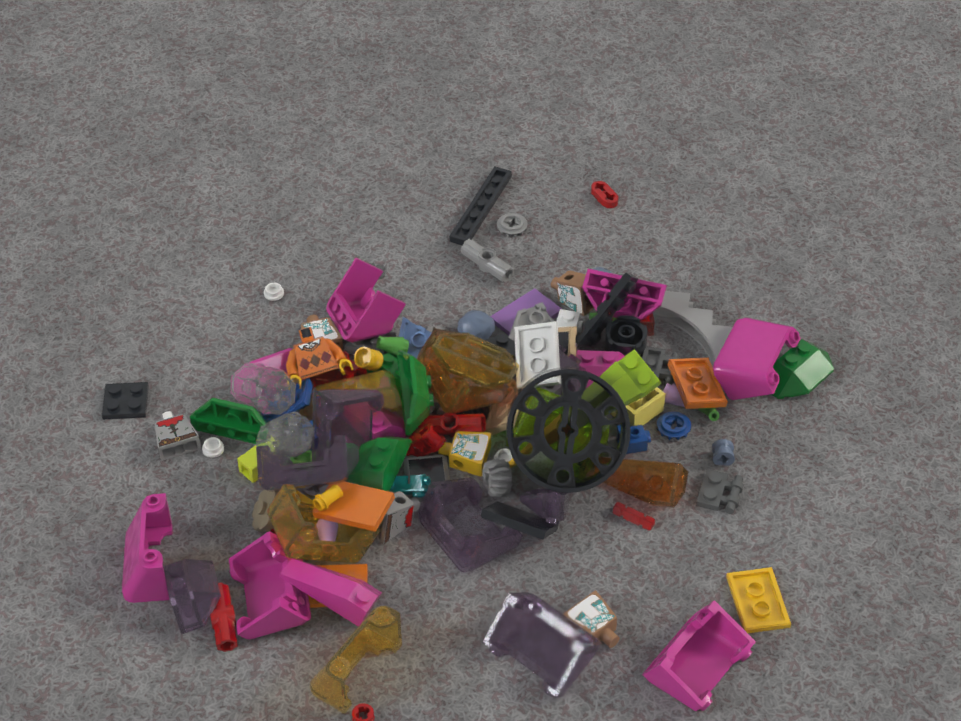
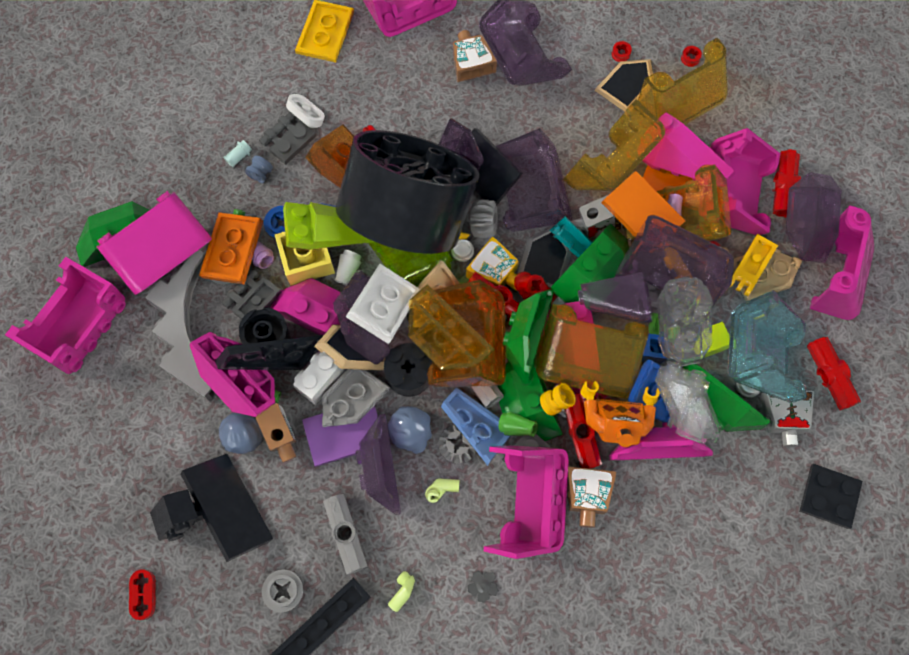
camera: 155 degrees left, 25 degrees up
white plate [264,283,284,301] -> none
yellow pin [313,484,343,511] -> none
none -> dark pink windscreen [5,257,126,374]
none -> black brick [150,489,204,542]
none -> black tile [180,454,273,562]
none -> light aqua pin [223,140,252,168]
none -> white plate [286,94,325,128]
none -> clear purple wedge [356,414,401,515]
none -> yellowish green arm [388,571,415,612]
none -> yellowish green arm [425,478,460,503]
none -> clear yellow windscreen [563,99,665,191]
none -> black tile [595,59,655,114]
none -> red bush [612,41,632,62]
none -> yellow hinge [727,234,778,297]
none -> clear light blue windscreen [728,290,806,403]
none -> tan tile [730,249,802,302]
none -> red piece [807,337,861,410]

